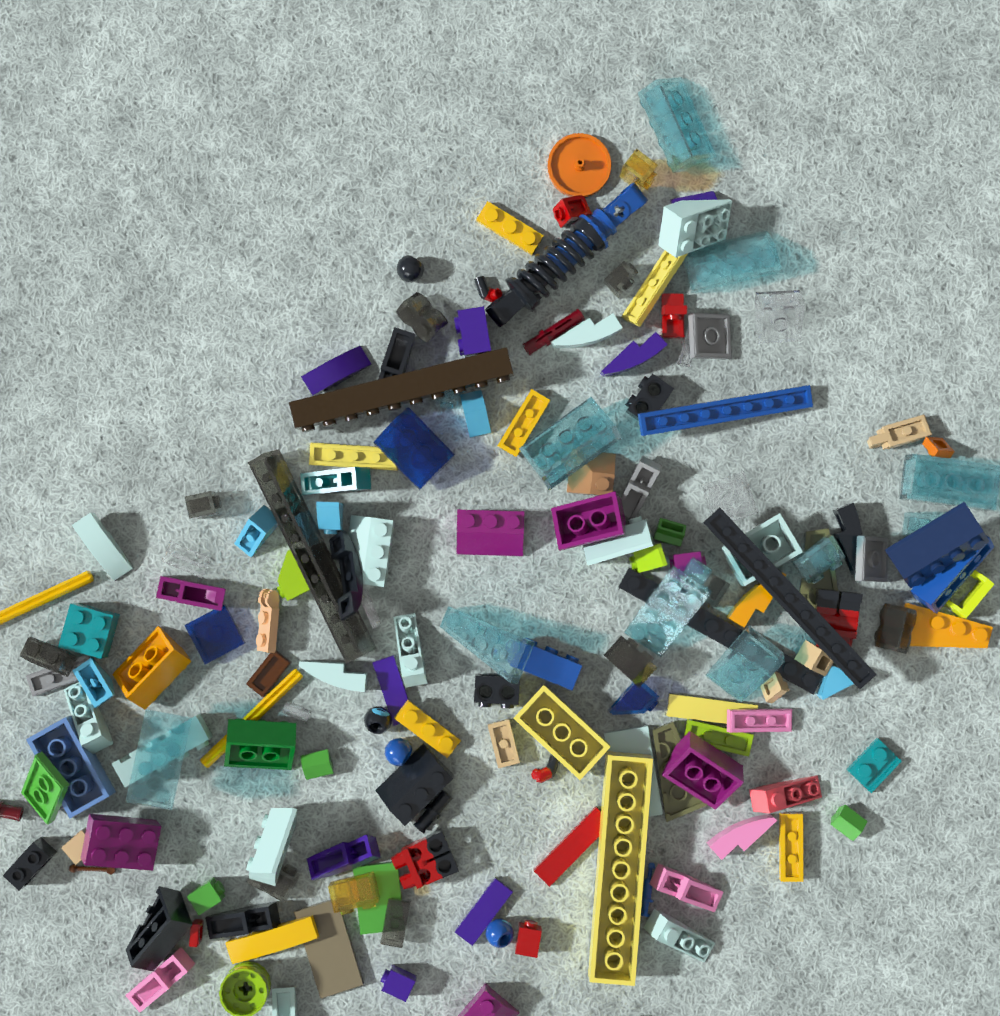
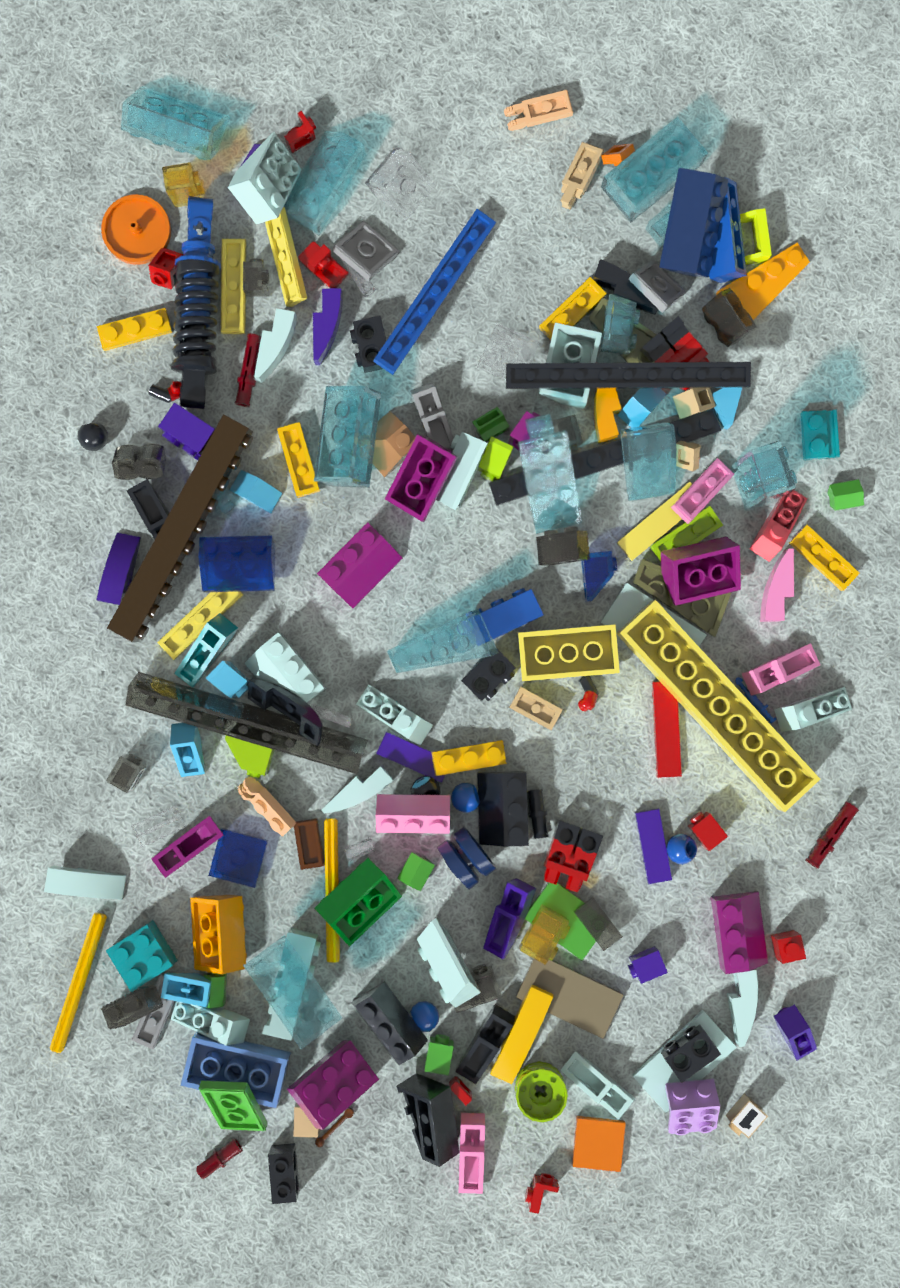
camera: 45 degrees left, 0 degrees up
none -> bright green piece [204,973,227,1009]
none -> light yellow tile [221,239,246,334]
none -> red bracket [284,111,316,154]
none -> black slope [351,981,428,1065]
none -> bright pink slope [376,794,450,834]
none -> blue piece [410,1001,439,1032]
none -> dark blue wheel [437,826,496,890]
none -> light nougat hinge [504,90,573,131]
none -> yellow plate [539,277,607,340]
none -> medium azure slope [617,388,667,431]
none -> clear light blue brick [730,440,797,511]

